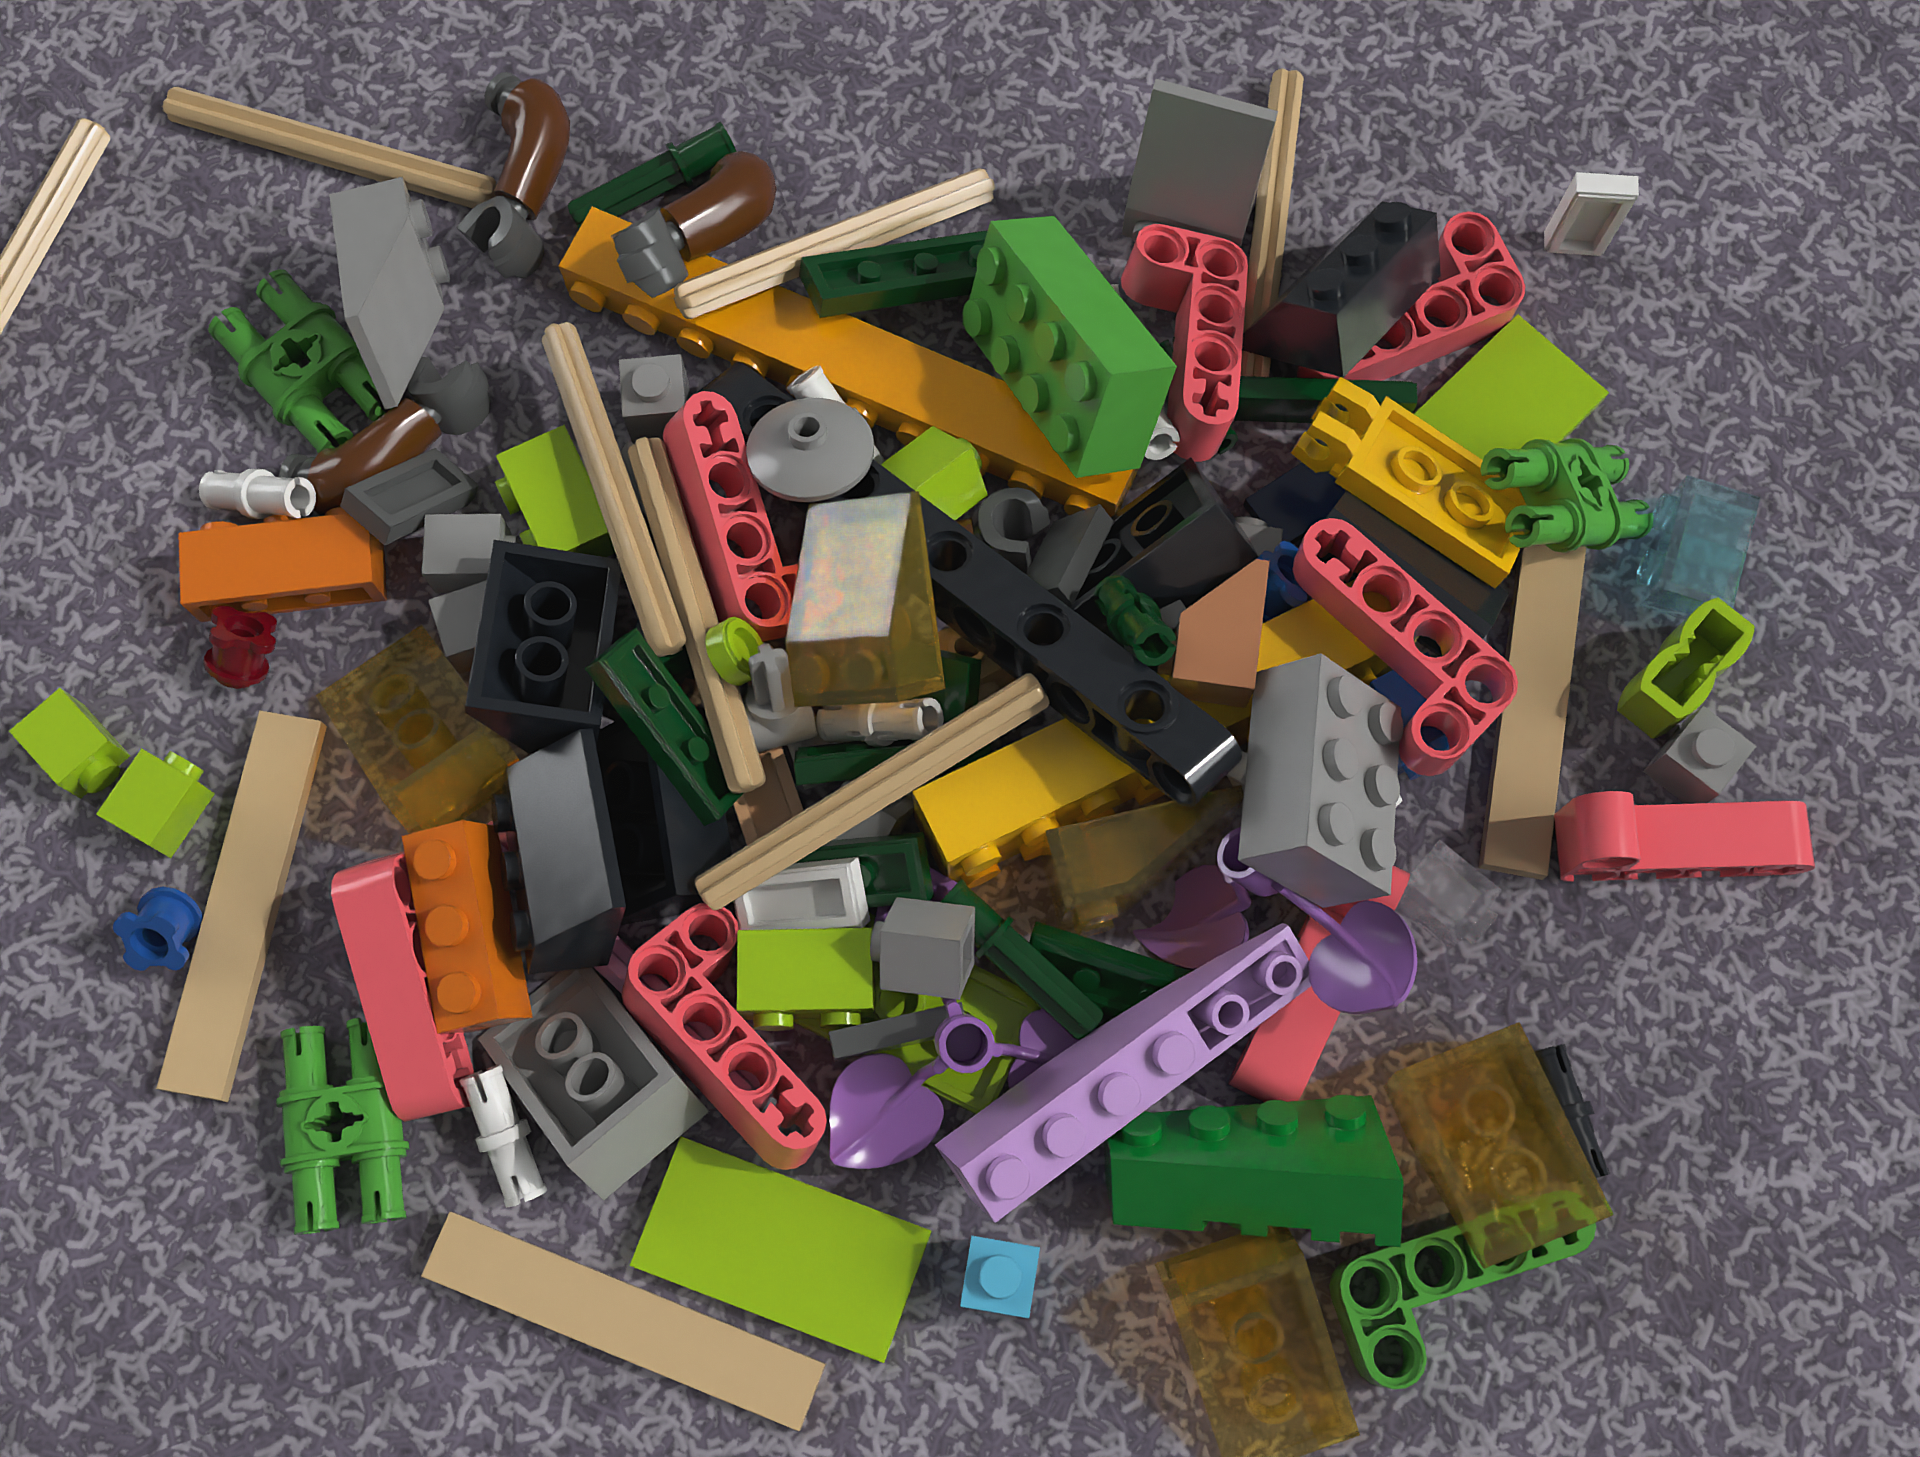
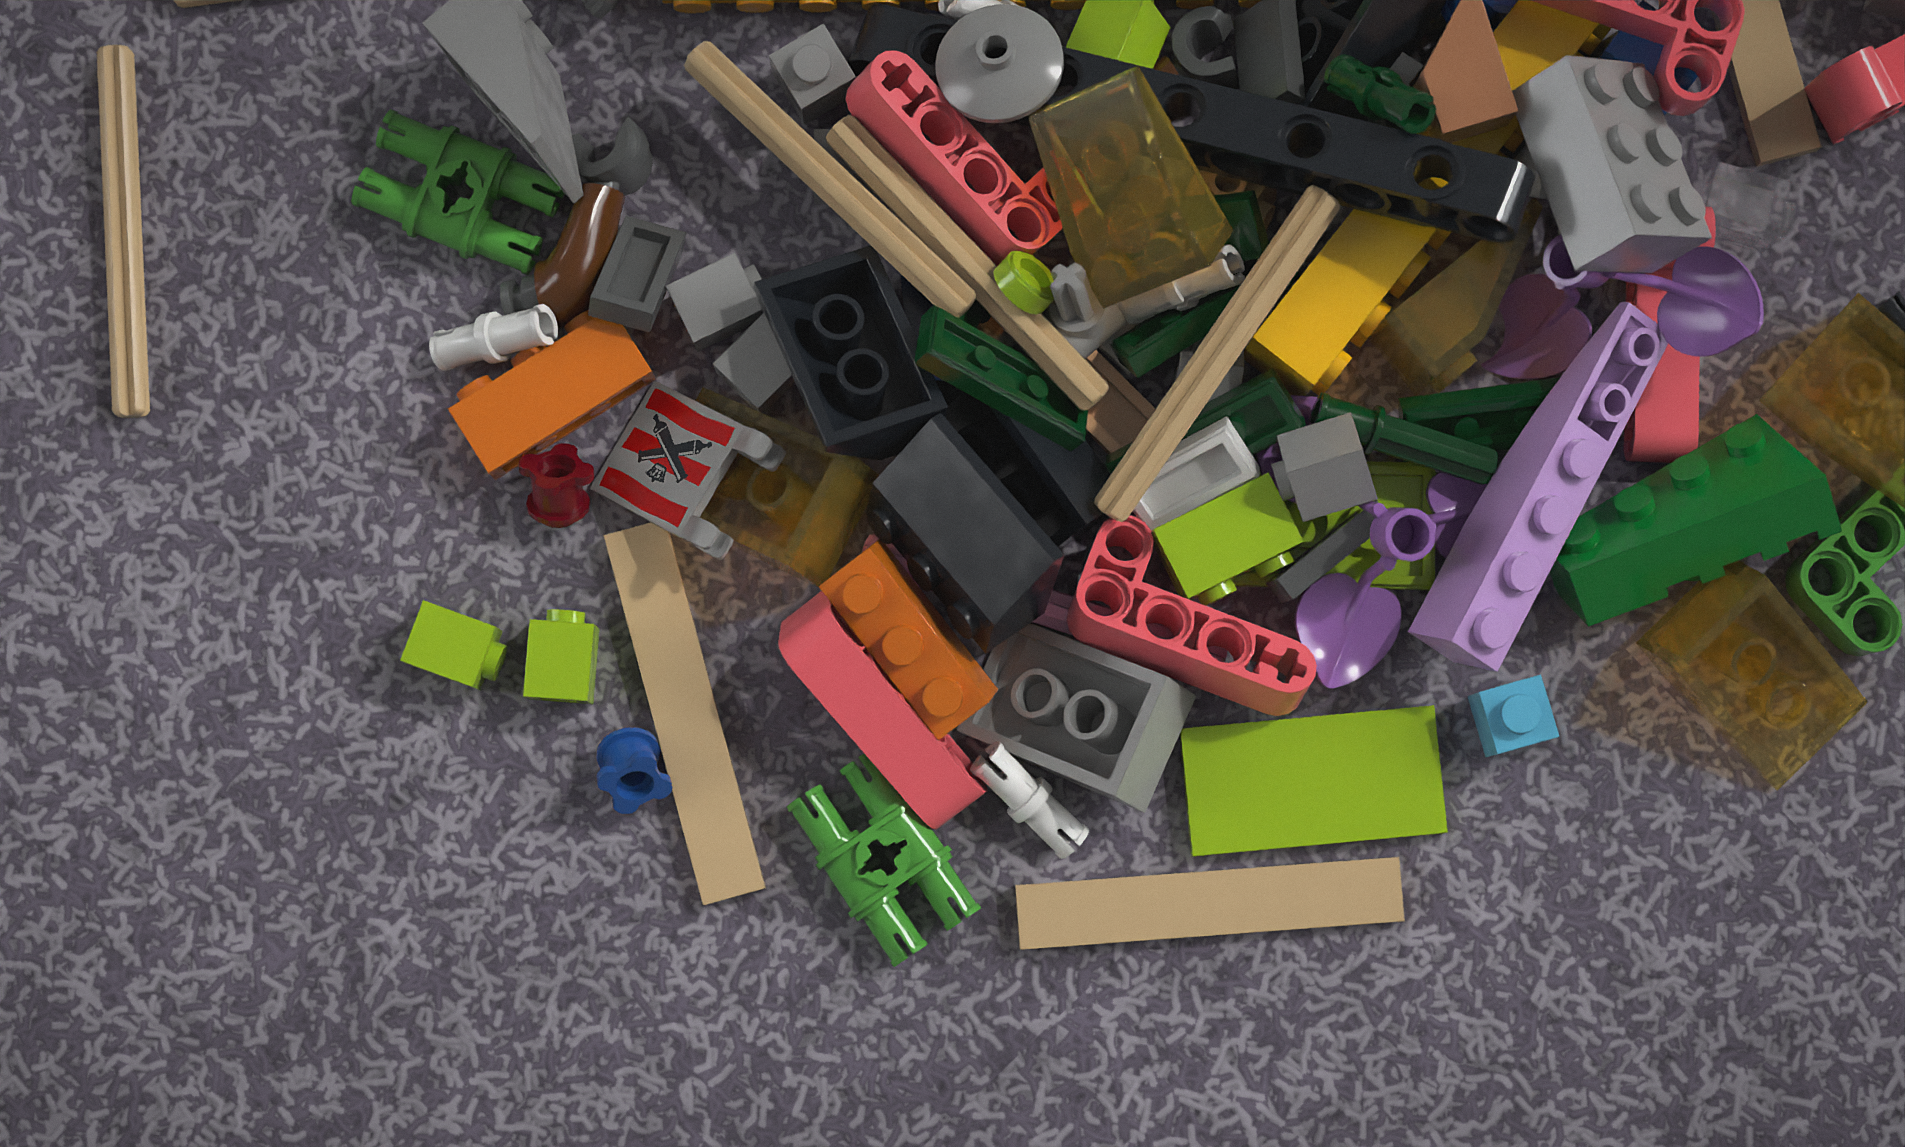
camera: 30 degrees left, 10 degrees up
lime brick [494,425,615,557] -> none
none -> light grey flag [590,380,786,560]

